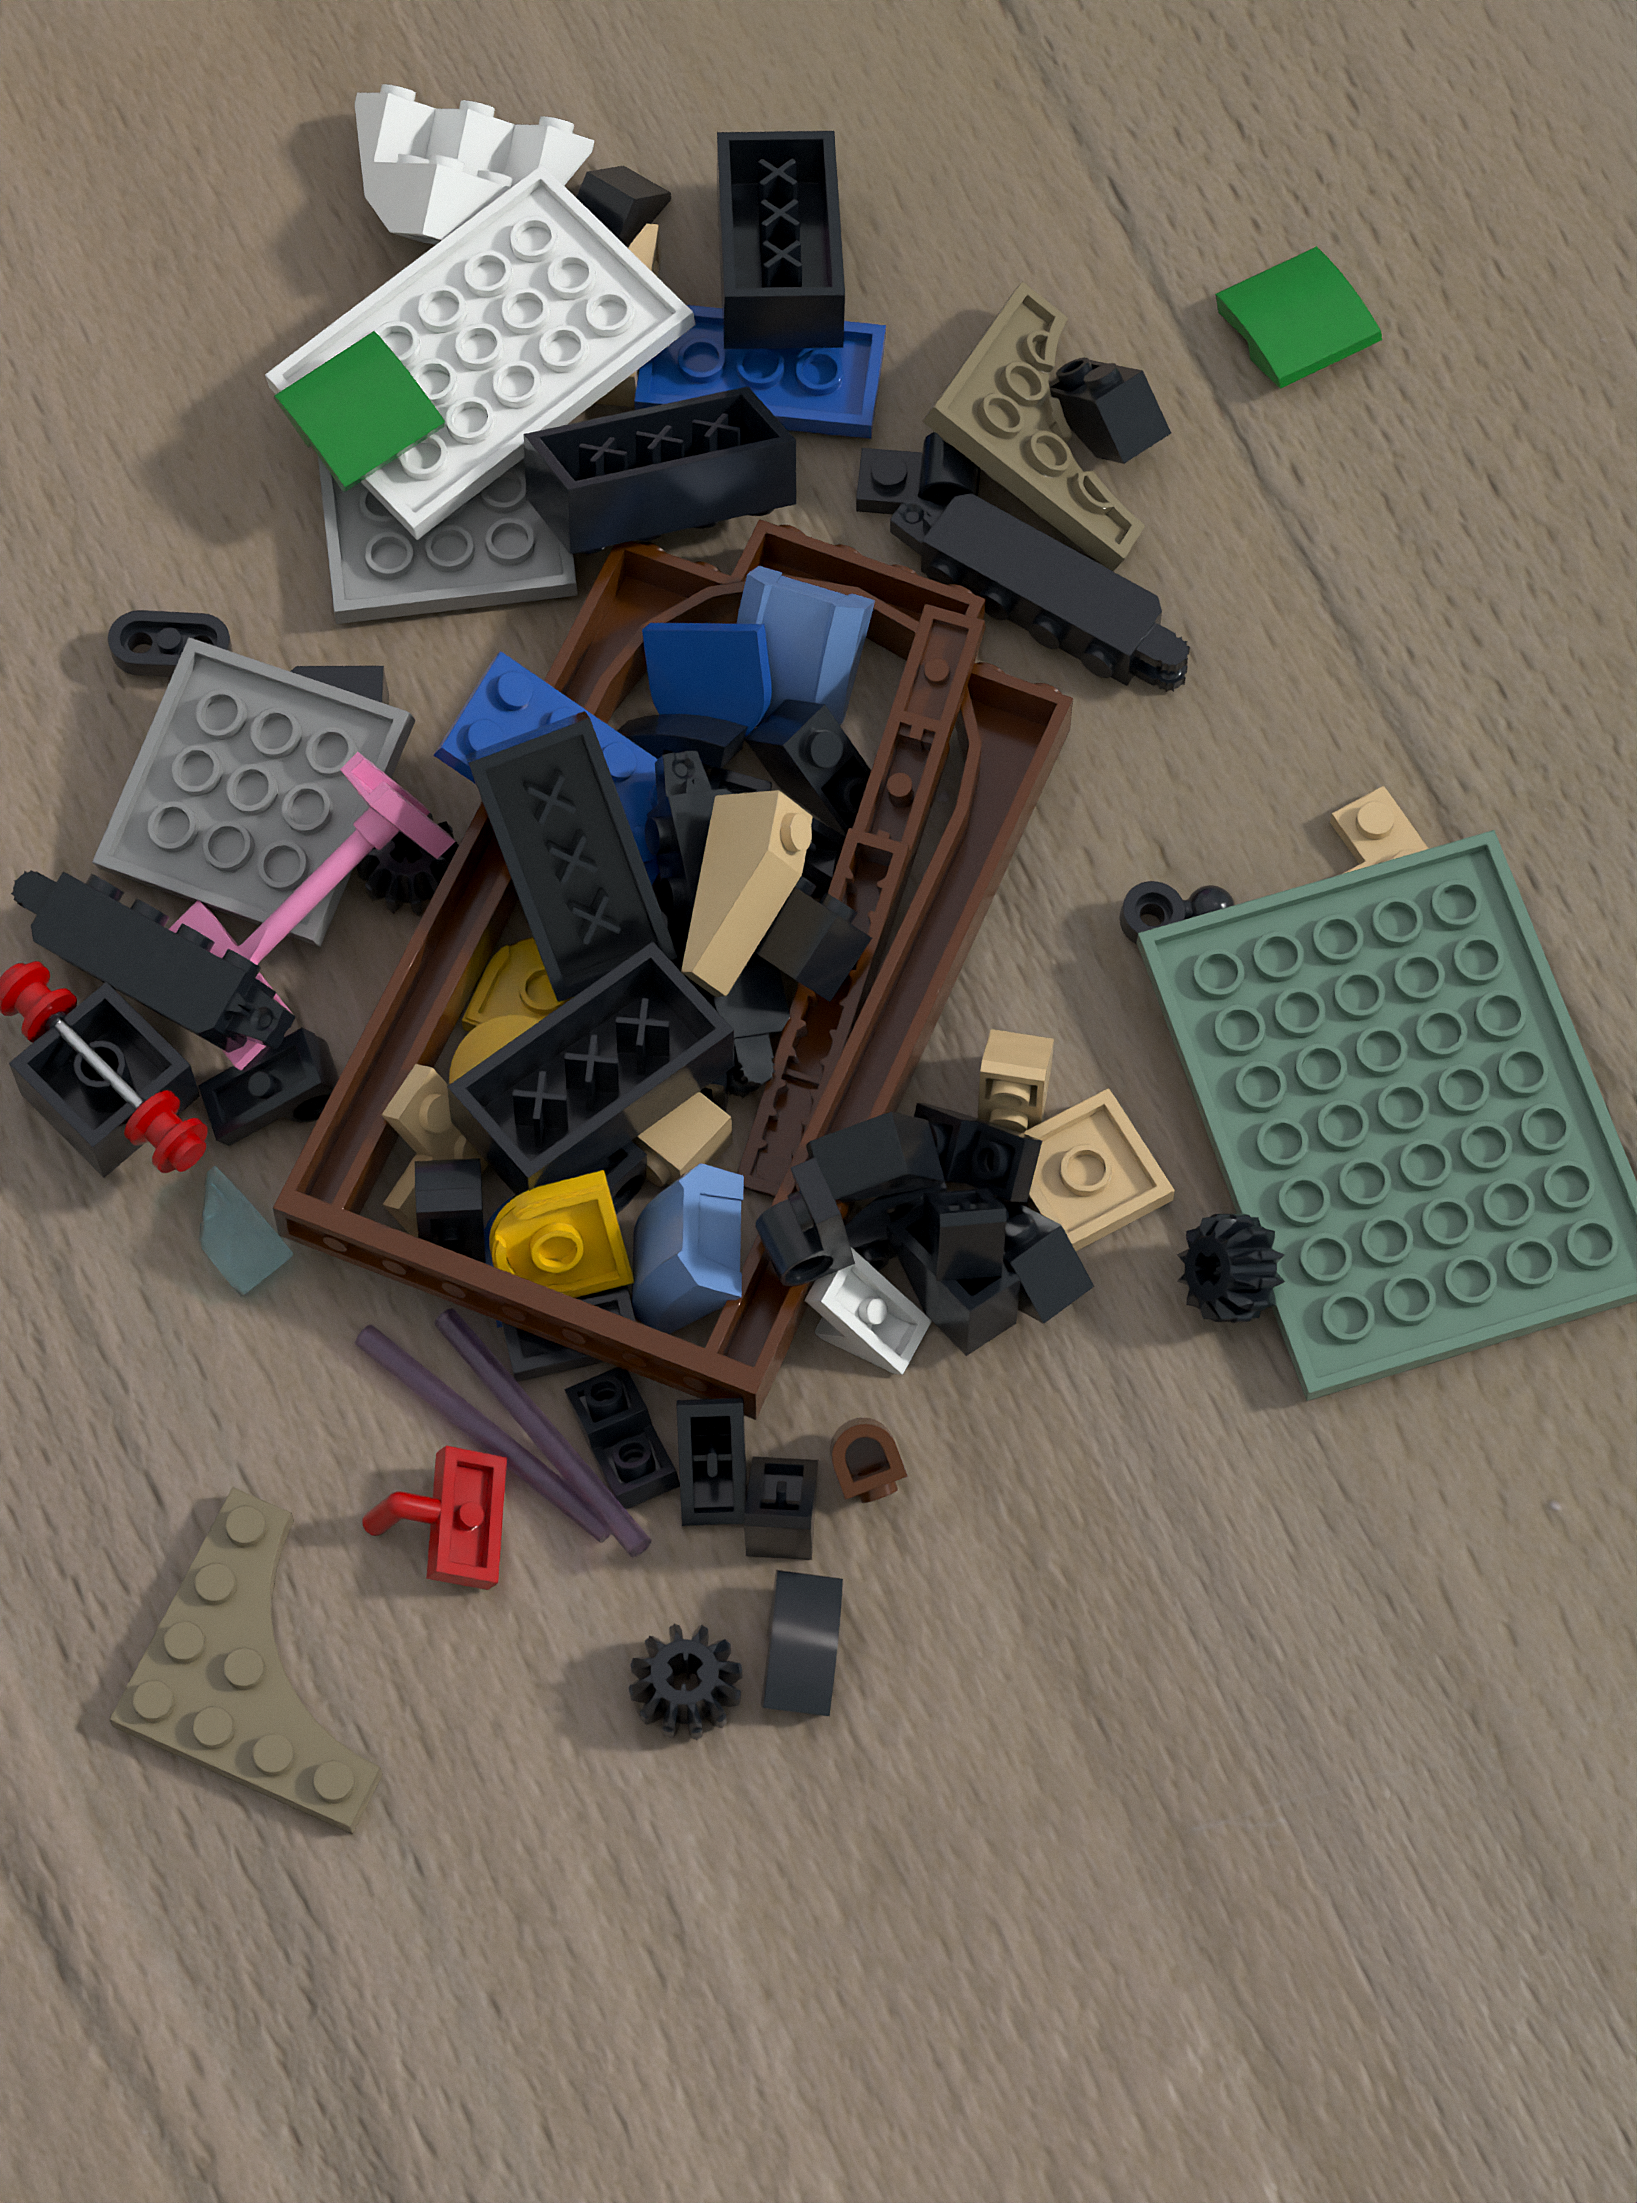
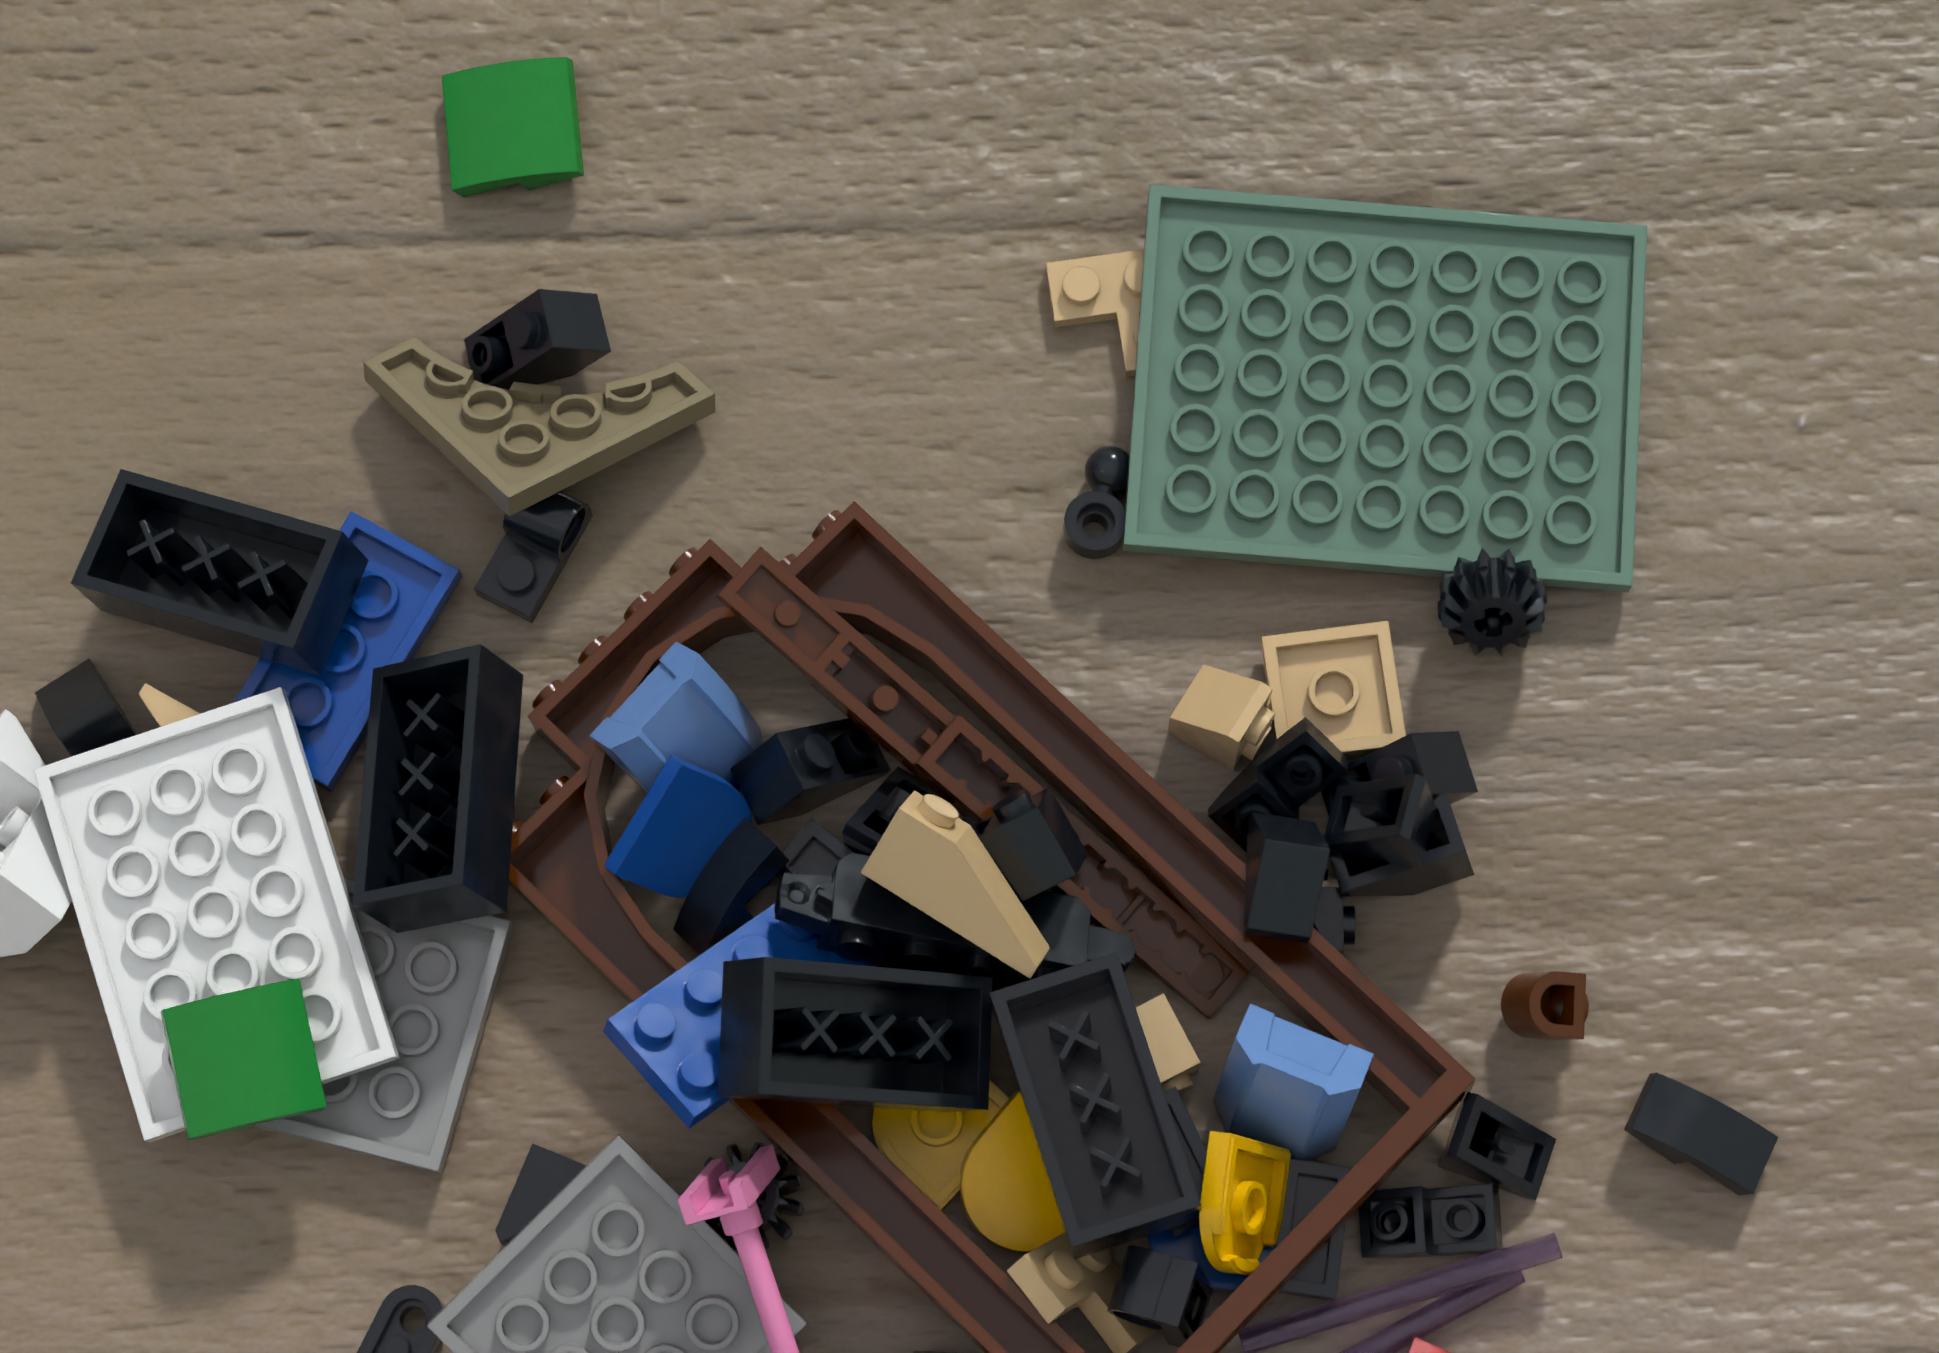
camera: 65 degrees left, 10 degrees up
black gear [629,1623,743,1740] -> none
black slope [744,1456,818,1560] -> none
black plate [755,1157,855,1287] -> none
white slope [804,1247,932,1375] -> none
black hinge [890,493,1190,692] -> none

